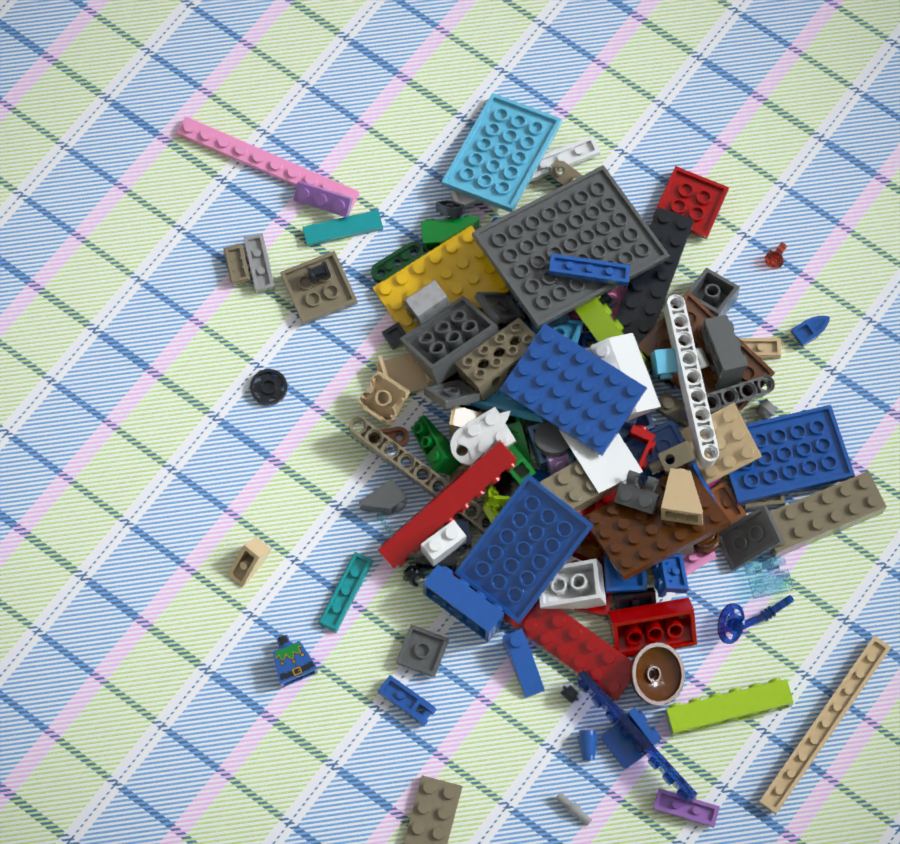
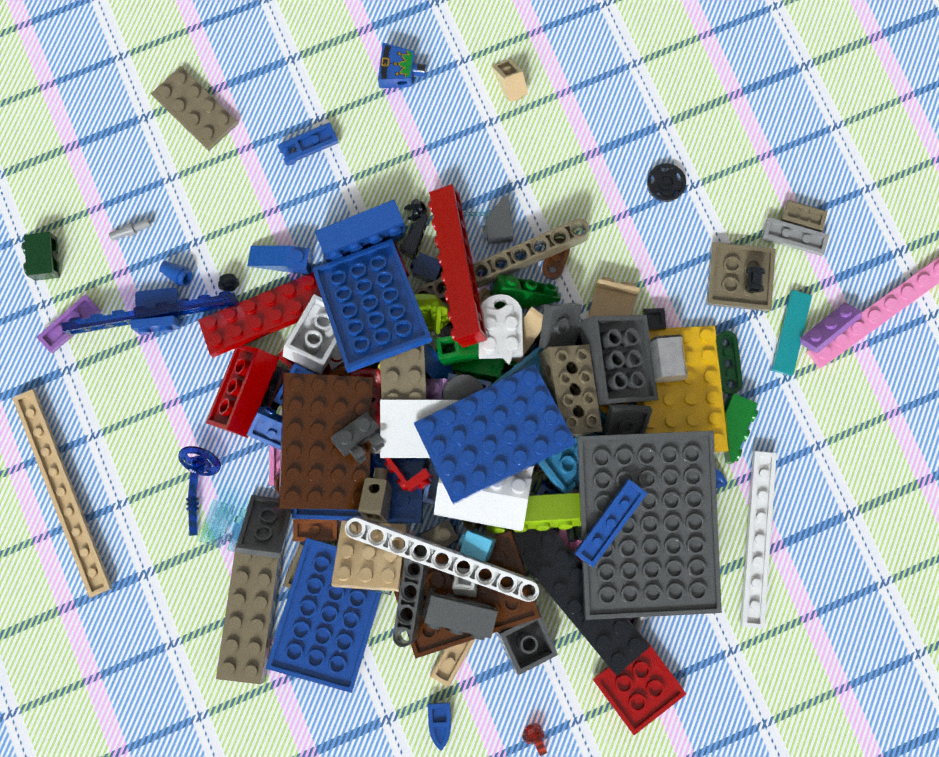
camera: 120 degrees right, 10 degrees up
teal tile [318,552,373,633] -> none
tan slope [359,370,410,426] -> none
dark grey plate [396,624,449,678] -> none
white brick [421,520,466,567] -> none
black plate [435,200,465,219] -> none
medium azure plate [442,93,562,212] -> none
dark tan plate [549,161,583,186] -> none
reddish brown dish [630,643,685,706] -> none
tan slope [661,468,703,526] -> none
lime brick [665,678,794,737] -> none
light grey plate [756,399,778,419] -> none

